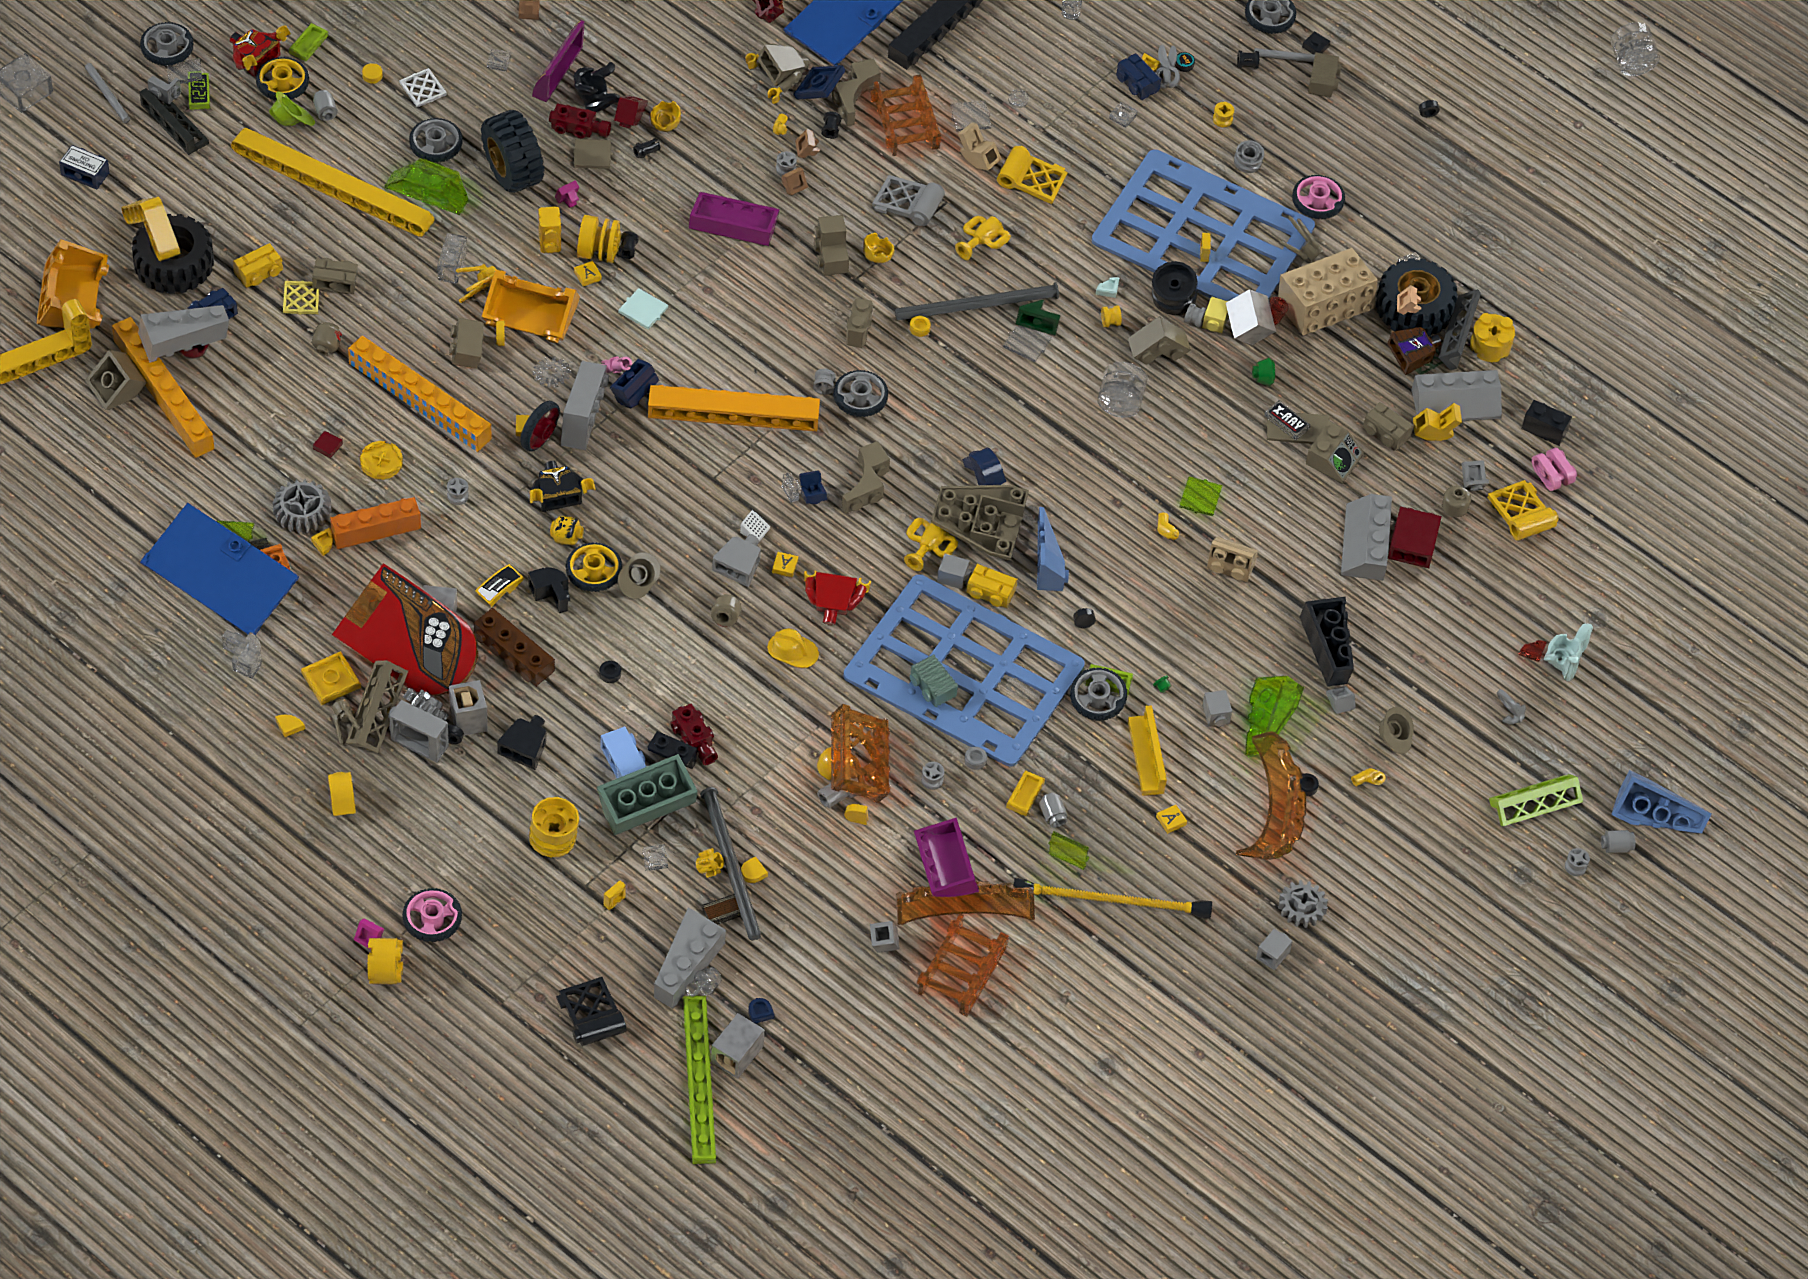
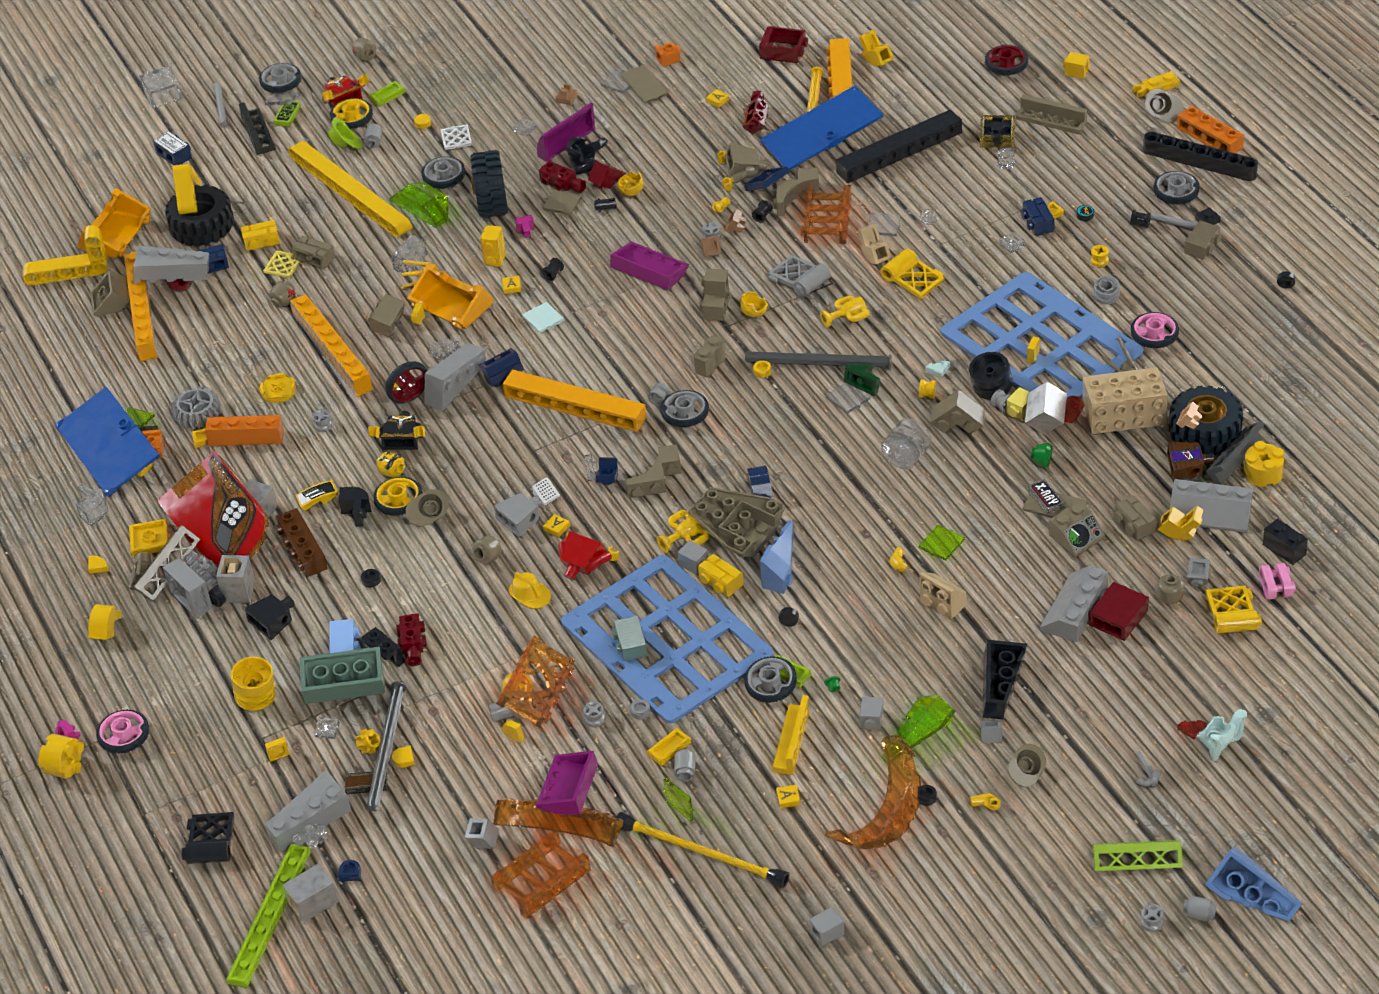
camera: 30 degrees right, 10 degrees down
light grey bracket [148,76,181,104] -> none
dark red tile [313,431,343,459] -> none
yellow wheel [577,215,621,263] -> none
bright pink pin [601,356,632,373] -> none
light grey piece [1155,45,1180,88] -> none
light grey gear [1278,880,1328,928] -> none

